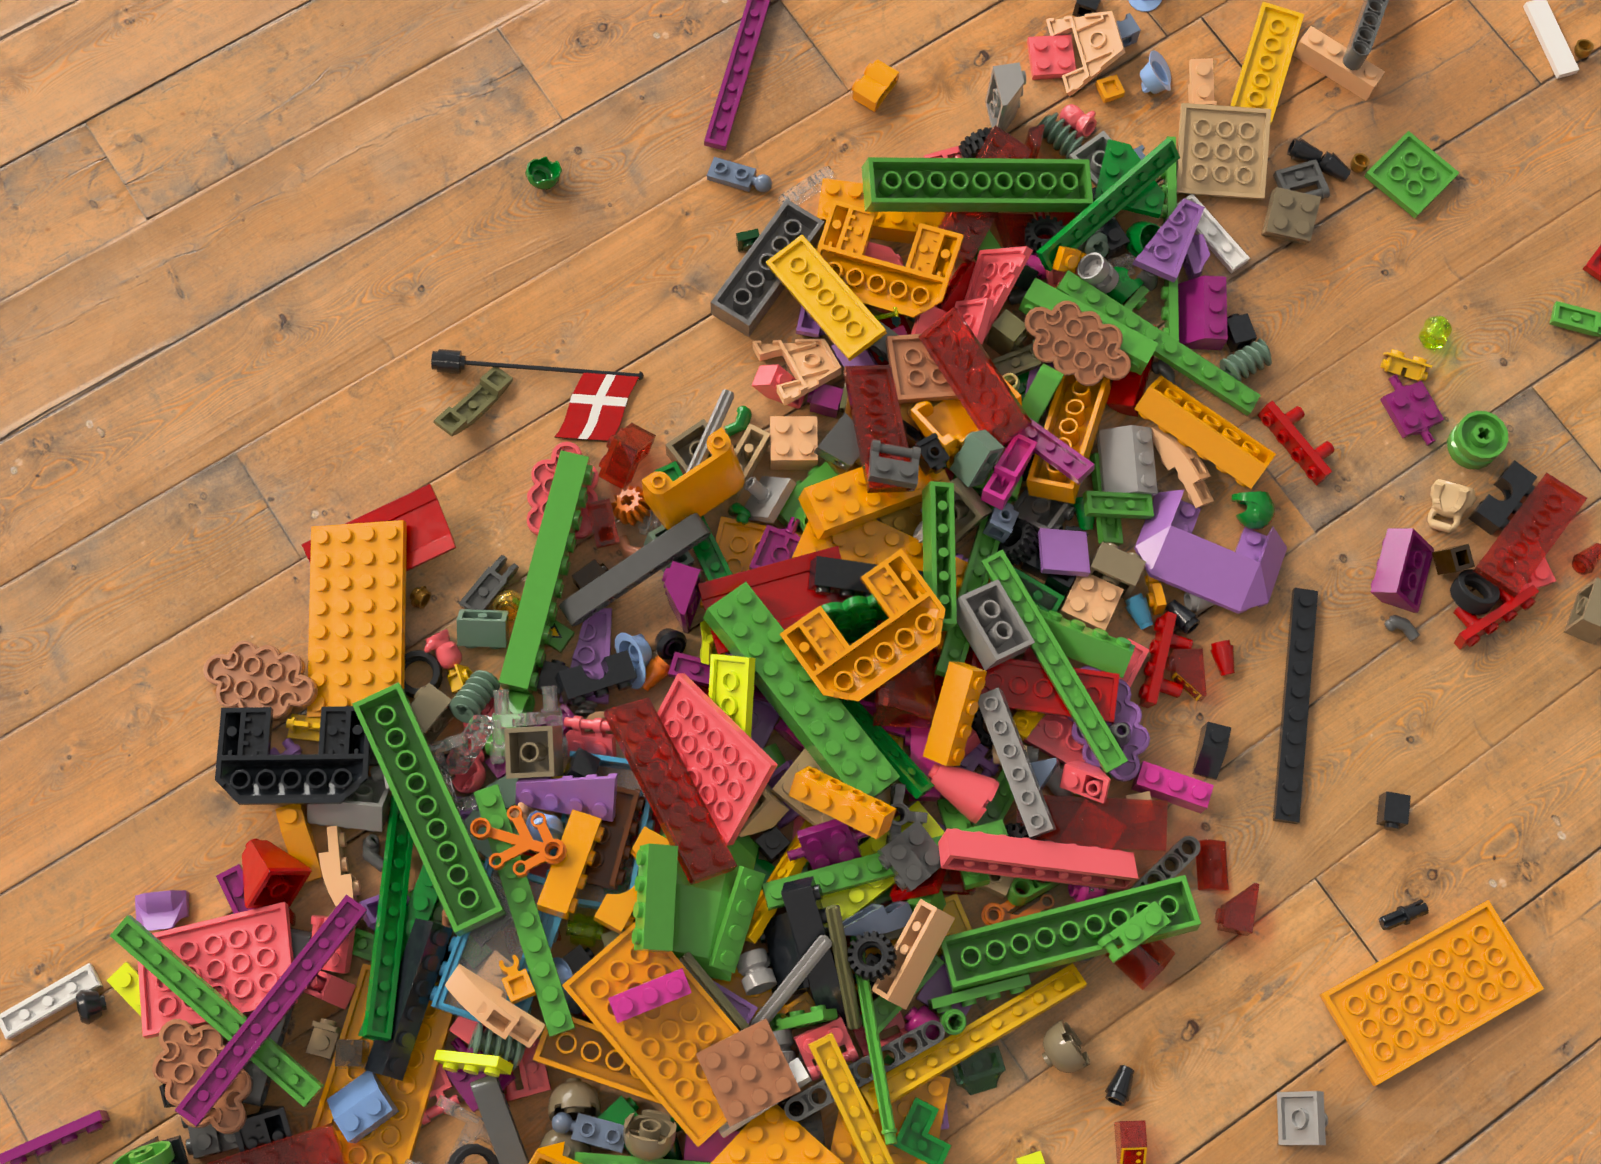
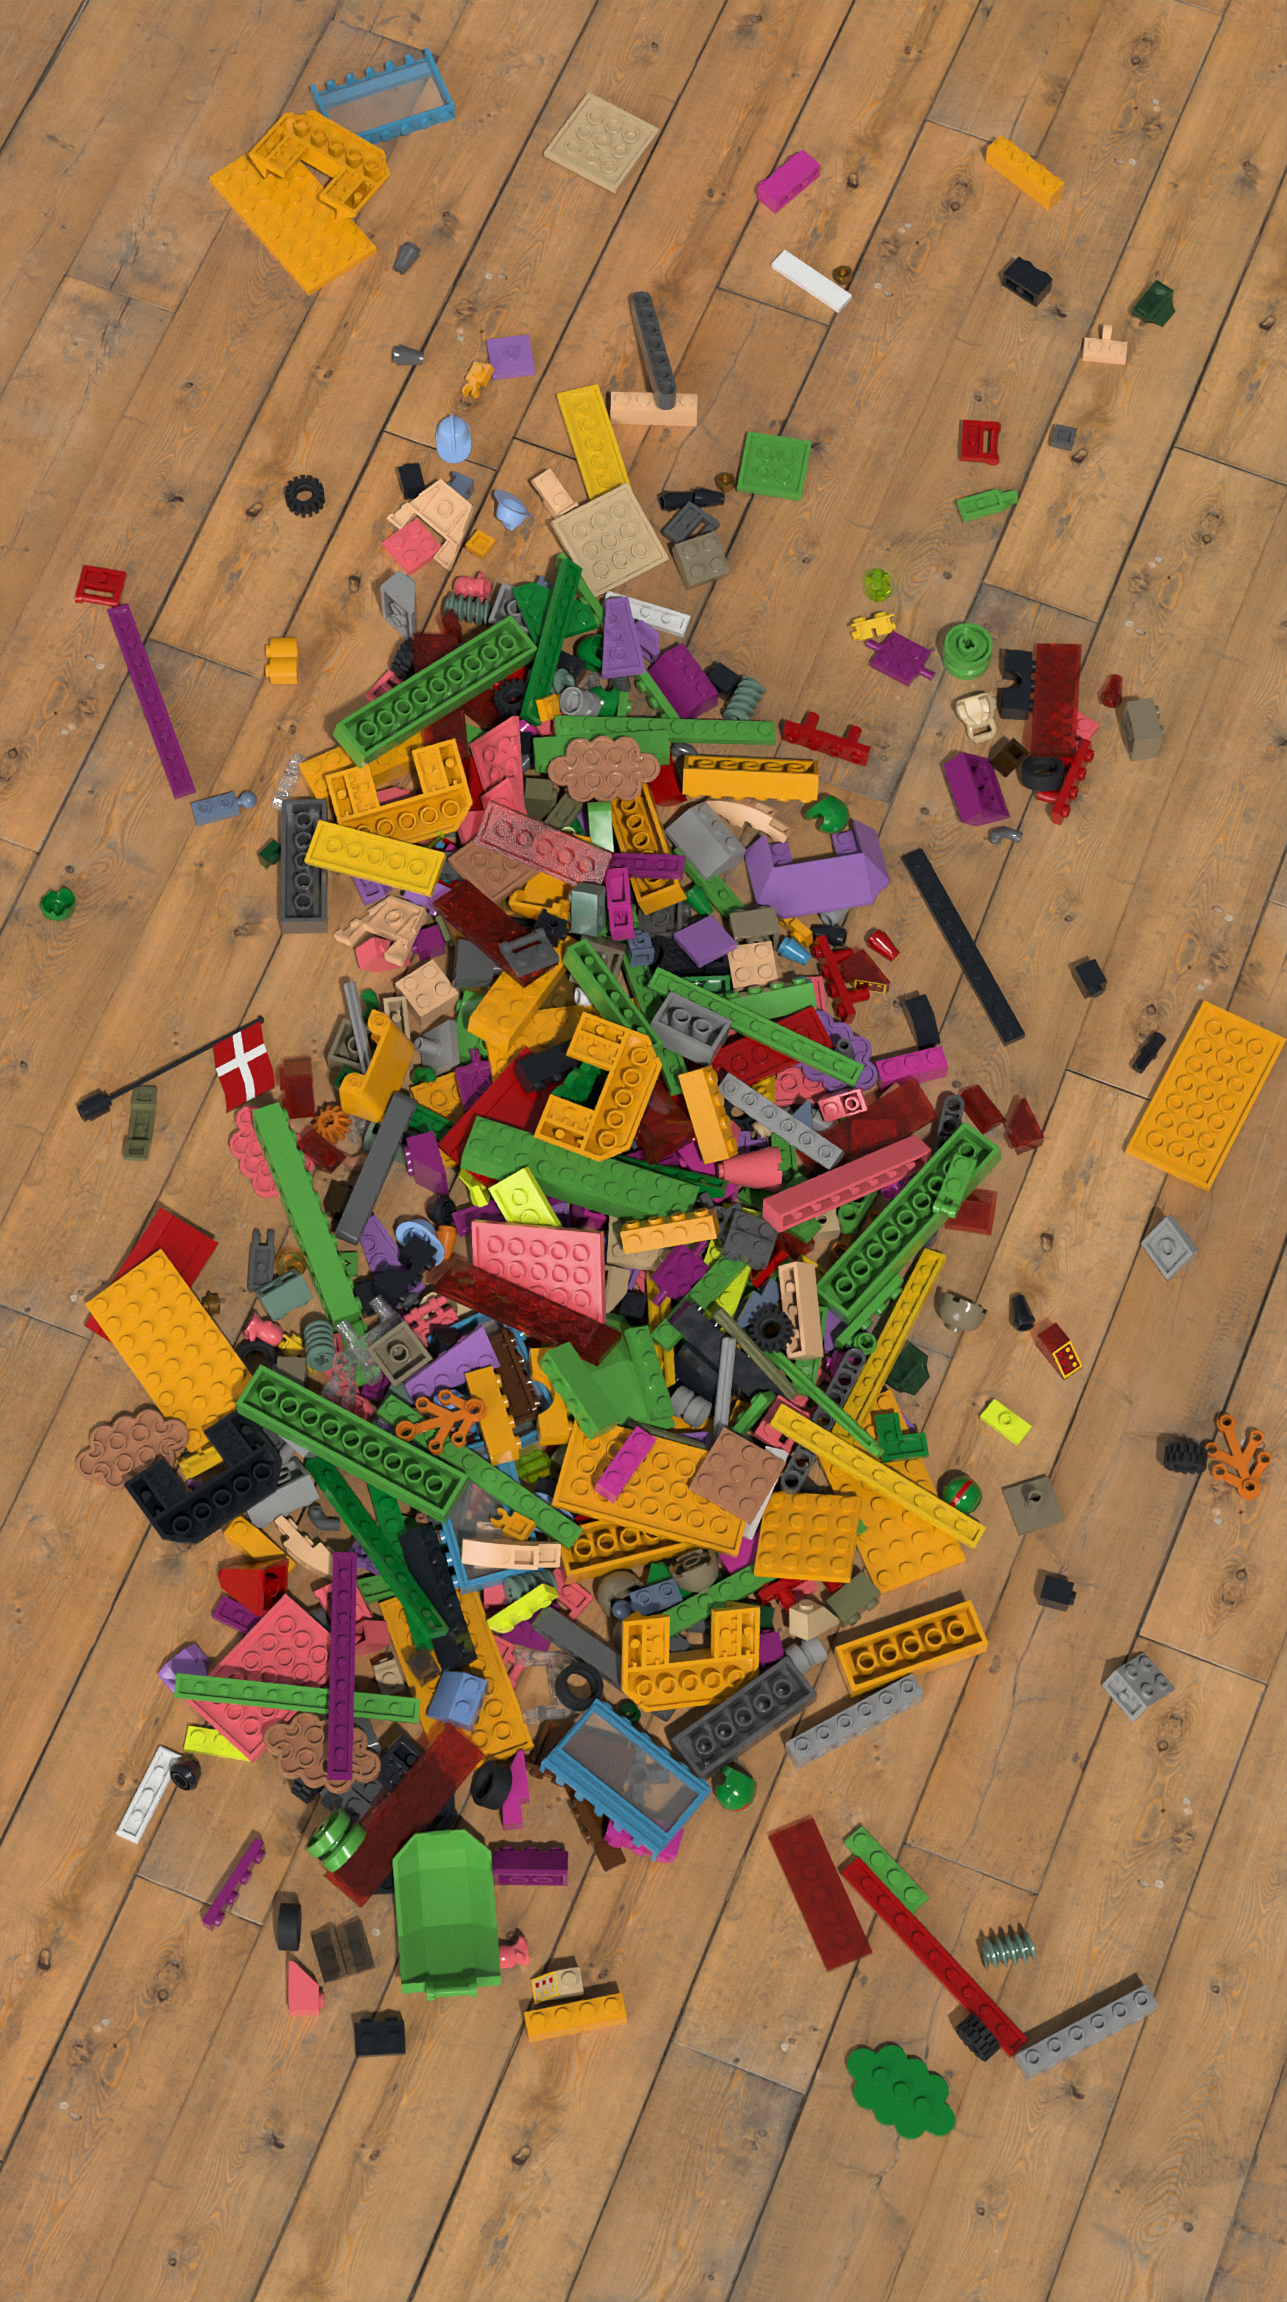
camera: 30 degrees left, 5 degrees down
bright green plate [1082,491,1154,519] -> none

